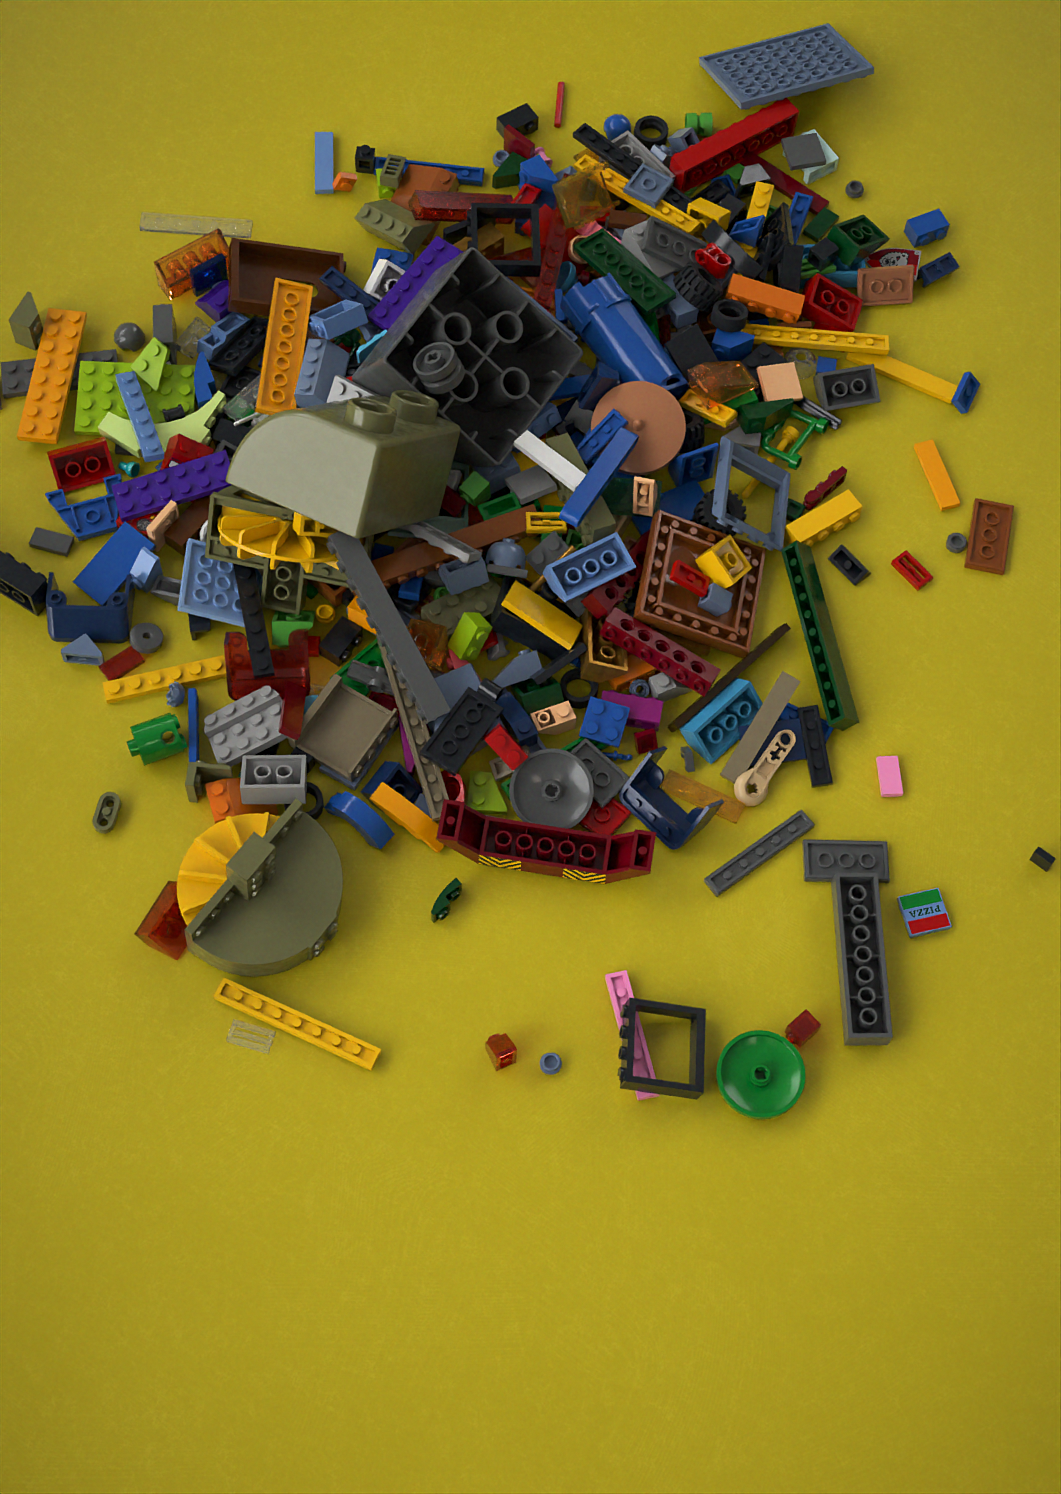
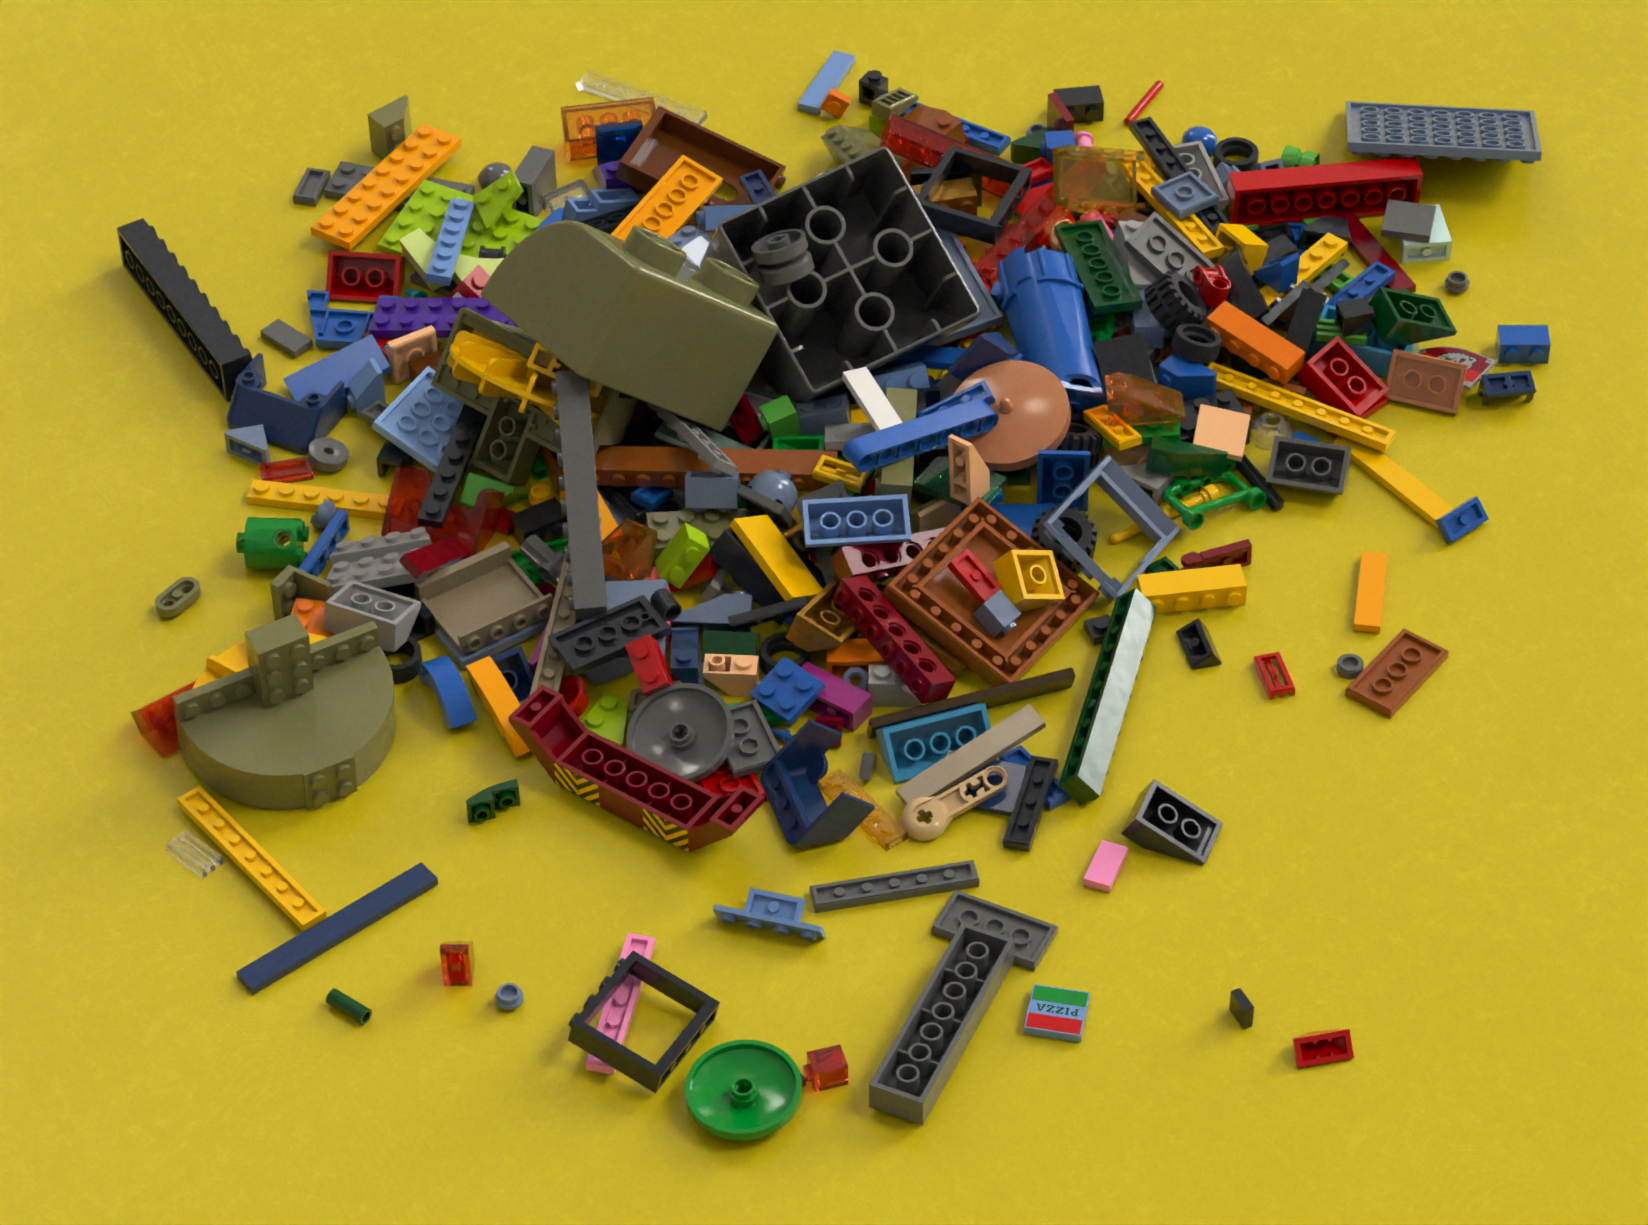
camera: 30 degrees right, 20 degrees down
none -> dark blue tile [236,862,438,995]
none -> dark green hinge [326,988,372,1024]
none -> medium blue bracket [713,888,826,941]
none -> black plate [1083,614,1110,646]
none -> black slope [1121,779,1223,866]

